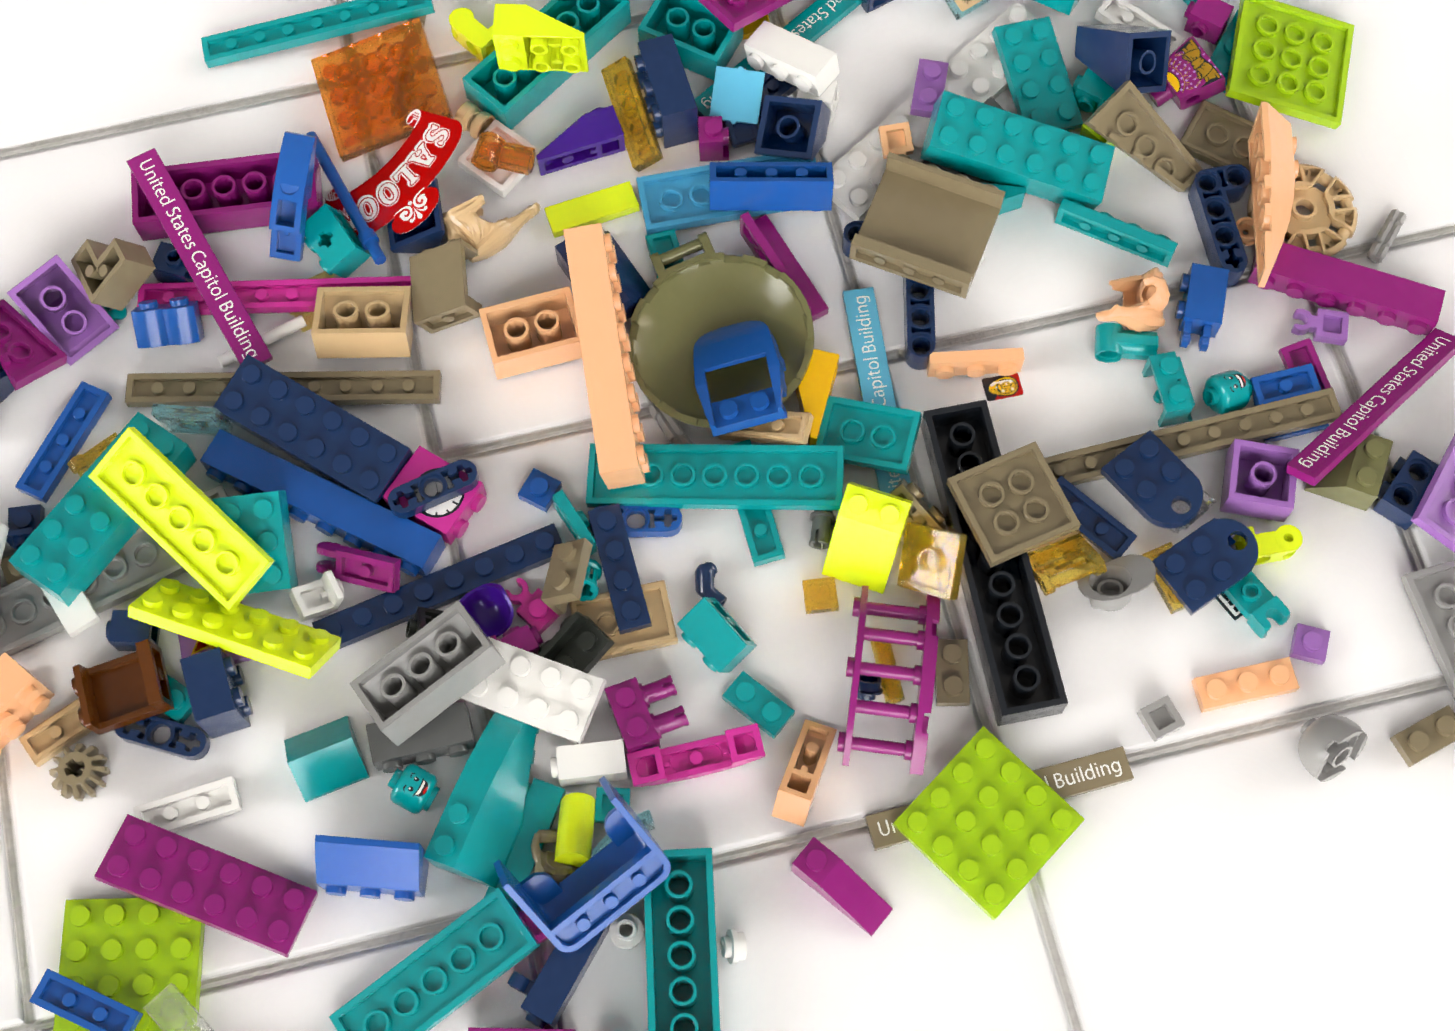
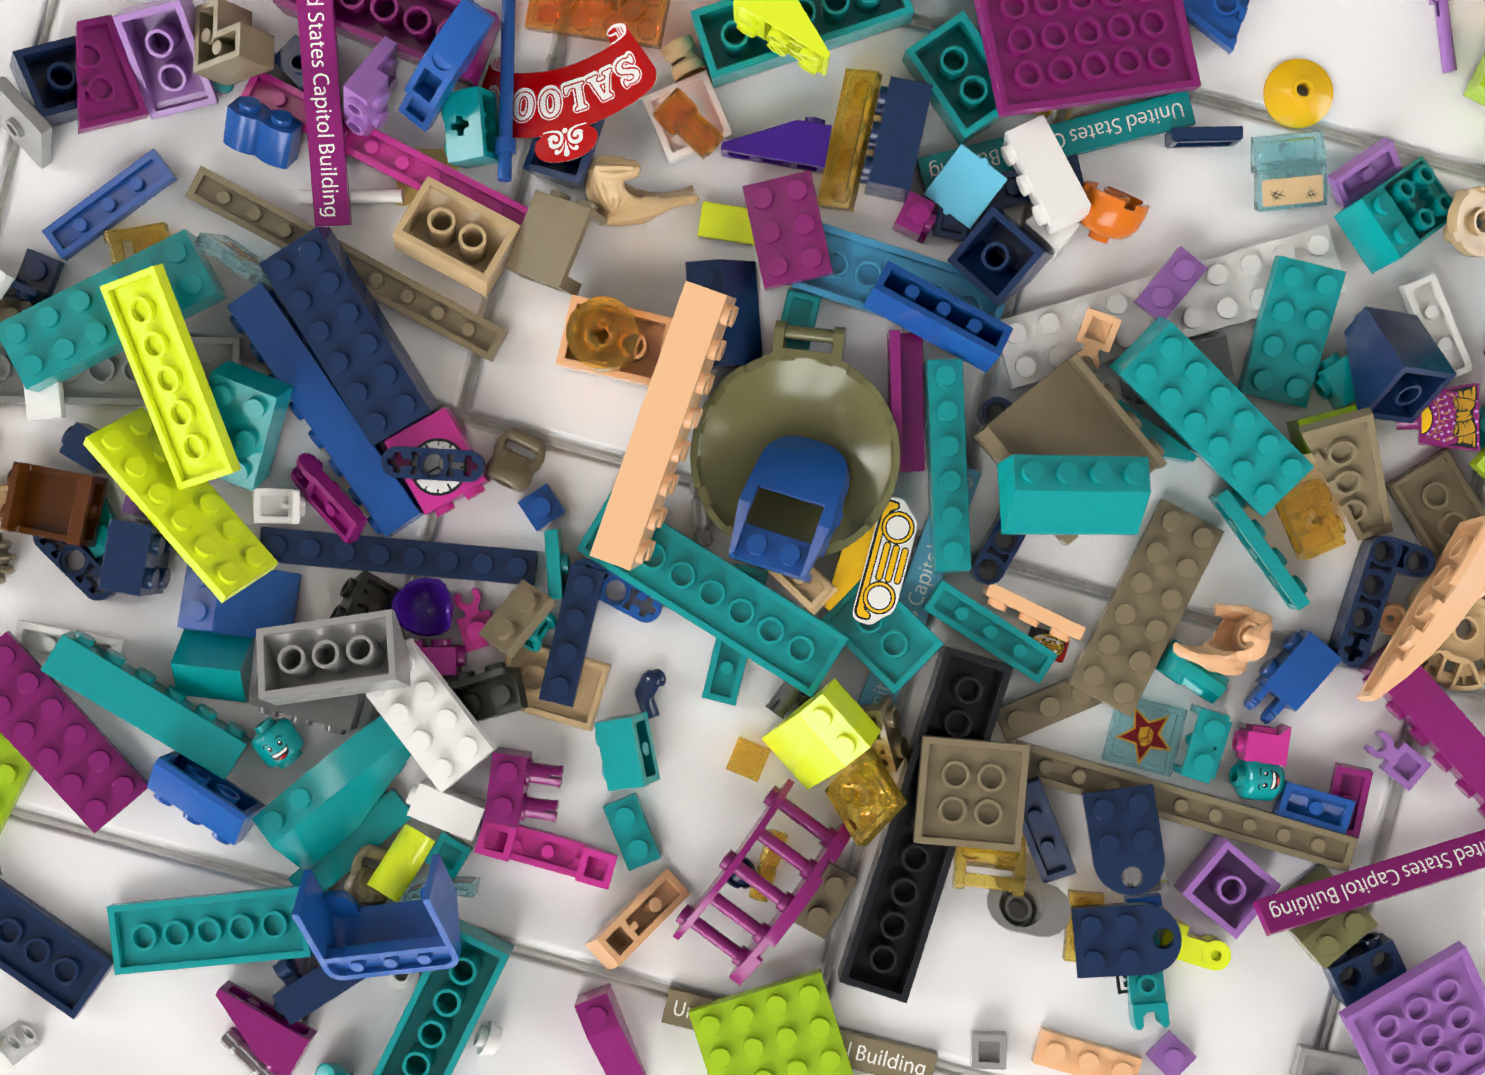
camera: 30 degrees right, 20 degrees up
none -> teal brick [40,630,252,780]
none -> blue slope [177,564,302,639]
none -> medium lavender plate [343,36,399,137]
none -> dark tan piece [485,428,546,492]
none -> clear yellow brick [566,296,641,373]
none -> magenta plate [742,170,833,290]
none -> sticker [853,497,917,625]
none -> teal plate [922,579,1058,684]
none -> teal brick [924,359,971,573]
none -> teal slope [997,454,1151,535]
none -> dark tan plate [997,678,1102,742]
none -> dark tan plate [1066,499,1225,716]
none -> orange cylinder [1080,180,1150,244]
none -> clear light blue tile [1101,698,1188,777]
none -> dark pink window [1232,723,1292,766]
none -> clear yellow brick [1275,479,1346,560]

